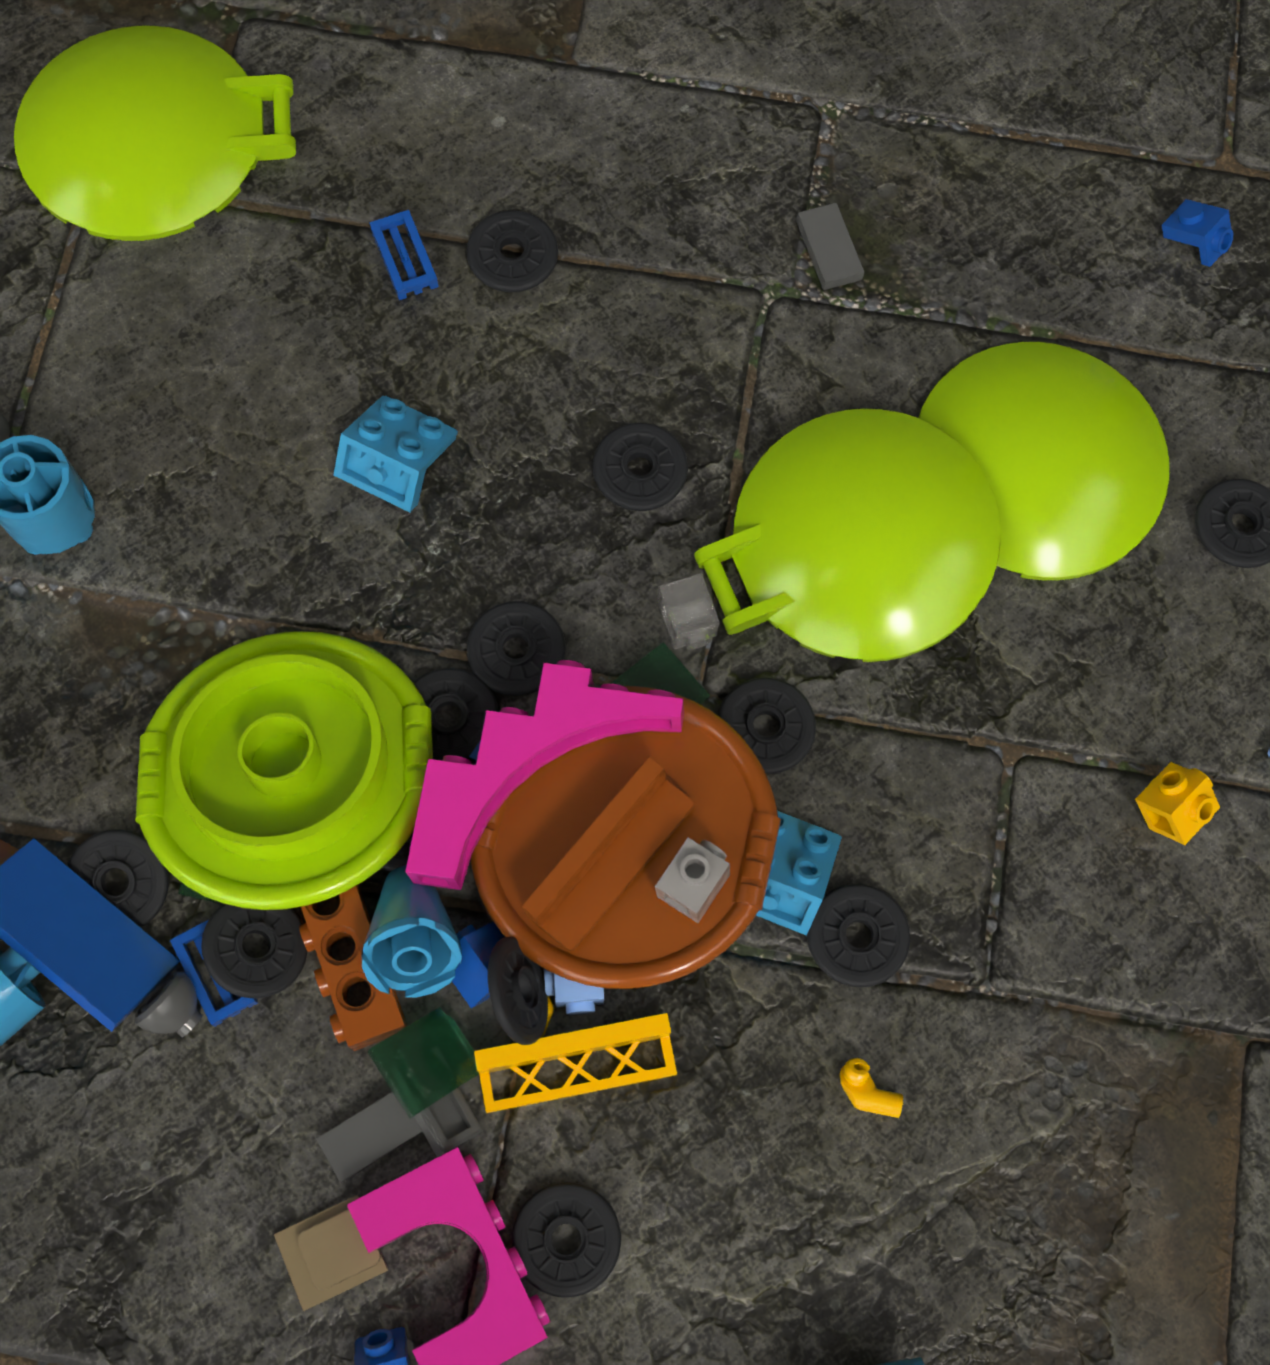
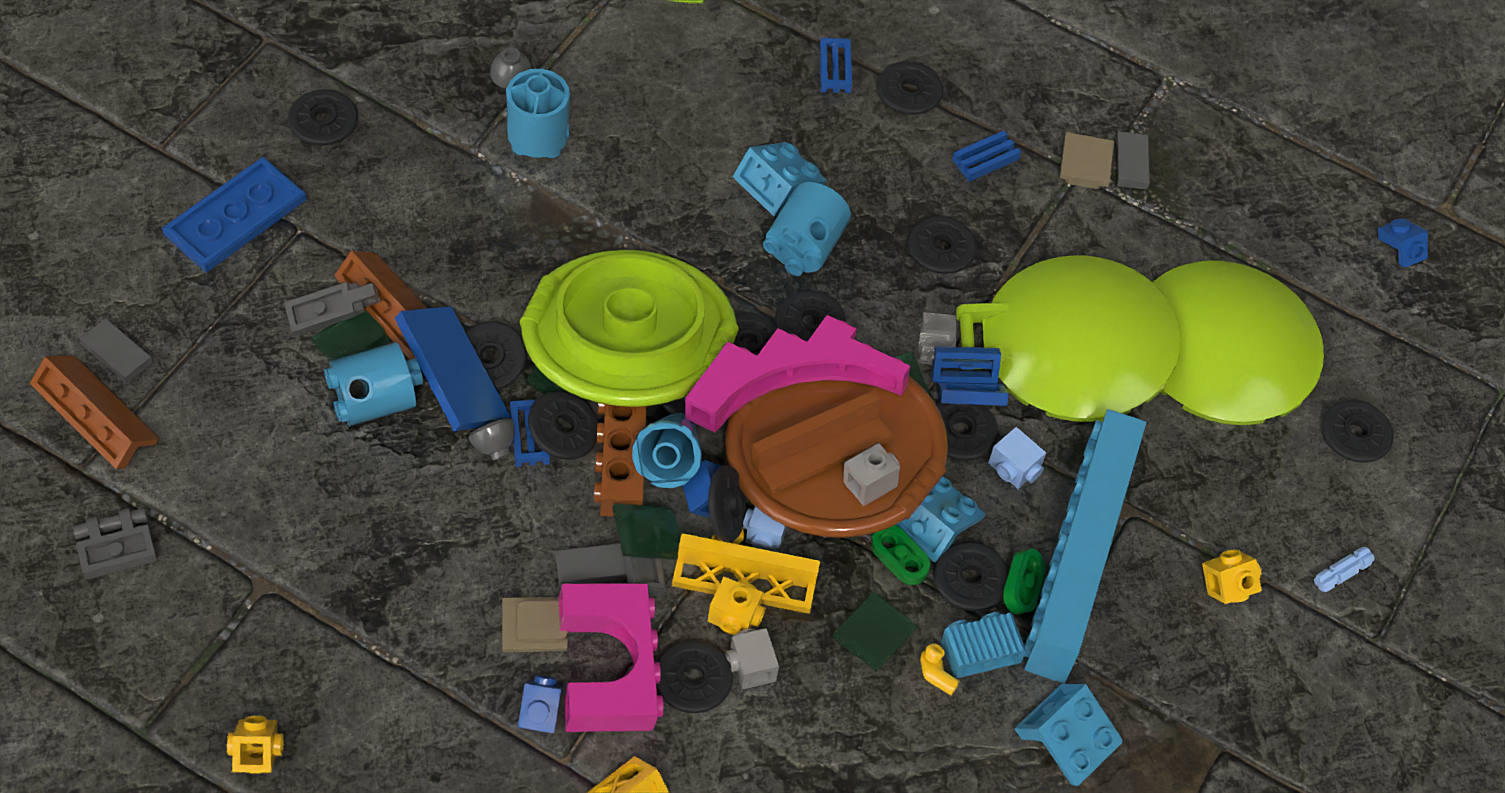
camera: 20 degrees right, 15 degrees down
none -> yellow brick [708,576,766,635]
none -> light grey brick [726,628,779,690]
none -> dark azure cylinder [763,182,851,276]
none -> clear green piece [833,592,917,672]
none -> green plate [871,525,930,585]
none -> blue tile [930,347,1001,384]
none -> blue tile [937,382,1008,406]
none -> dark azure brick [941,612,1026,678]
none -> blue tile [952,130,1021,182]
none -> light blue brick [988,427,1046,489]
none -> green plate [1003,549,1046,615]
none -> dark azure bracket [1014,684,1122,786]
none -> dark azure brick [1024,409,1147,684]
none -> dark tan piece [1059,132,1114,189]

